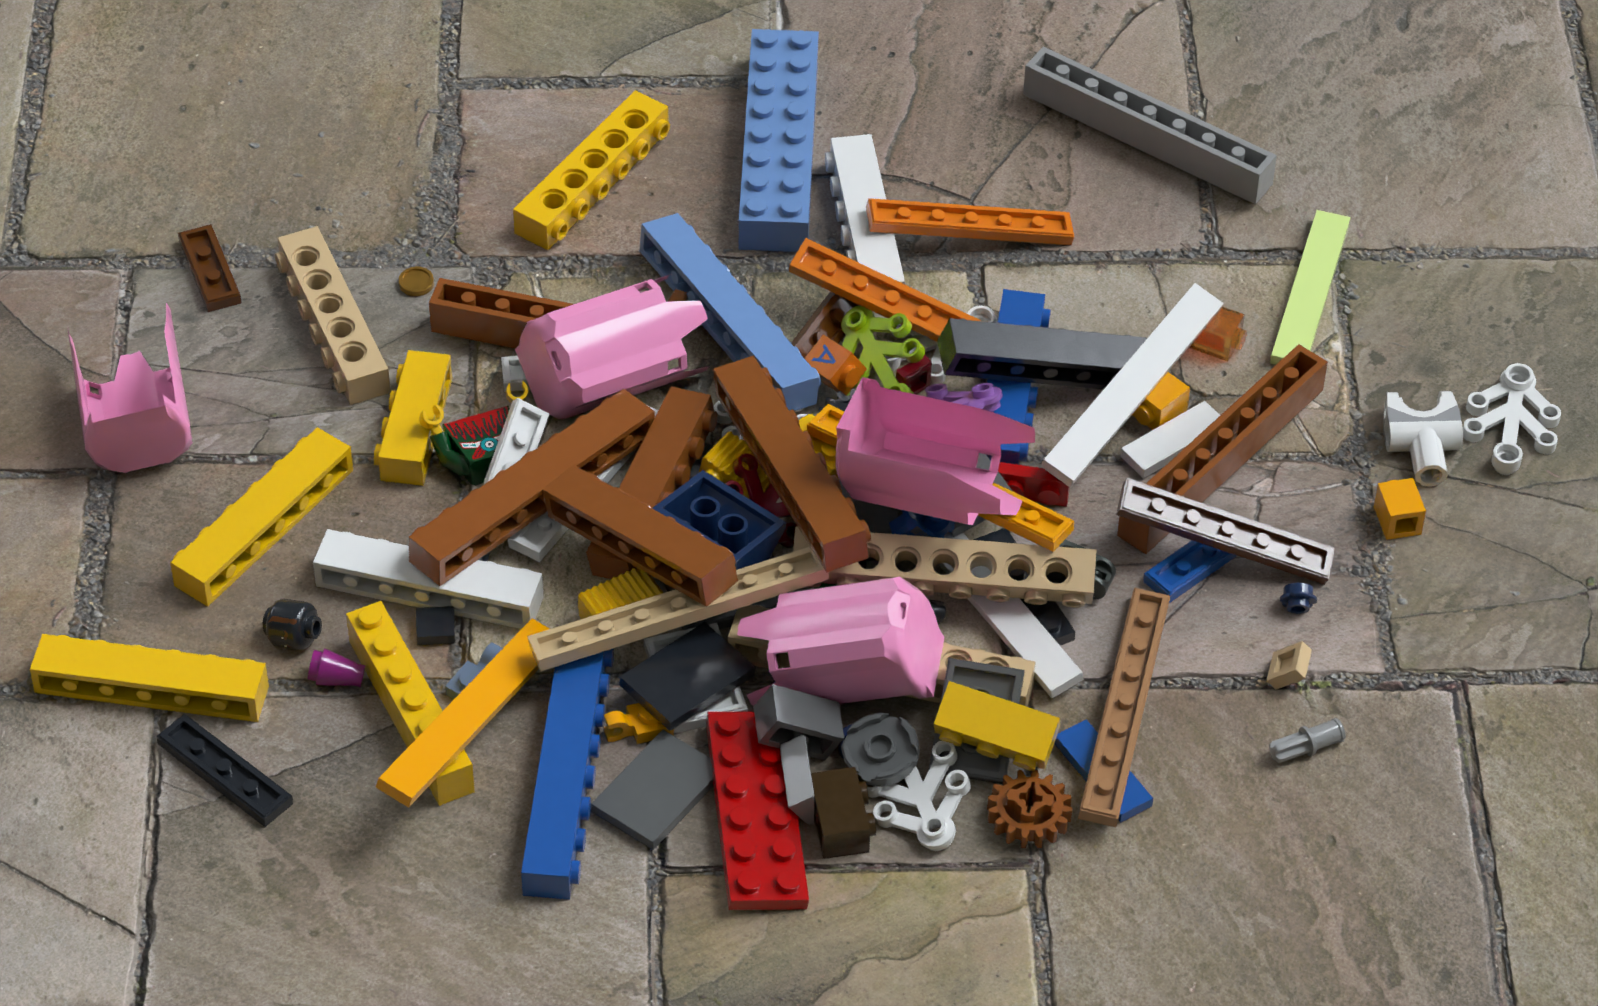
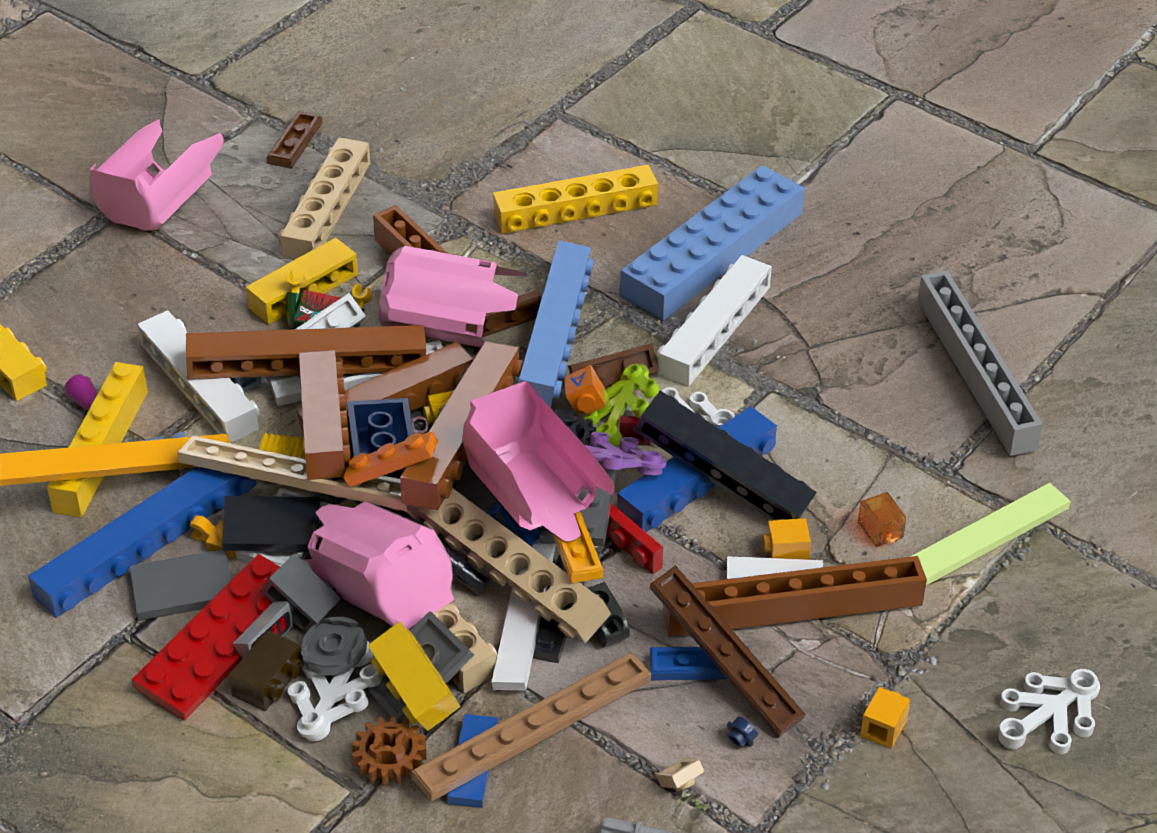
camera: 40 degrees right, 5 degrees down
yellow brick [170,427,353,607] -> none
black head [262,598,322,650] -> none
pearl gold piece [399,266,434,297] -> none
black tile [416,606,455,646] -> none
orange plate [789,238,981,342] -> none
orange tile [866,198,1074,245] -> none
white tile [1041,283,1224,487] -> none
white connector [1383,391,1463,487] -> none
none -> orange plate [343,431,438,487]

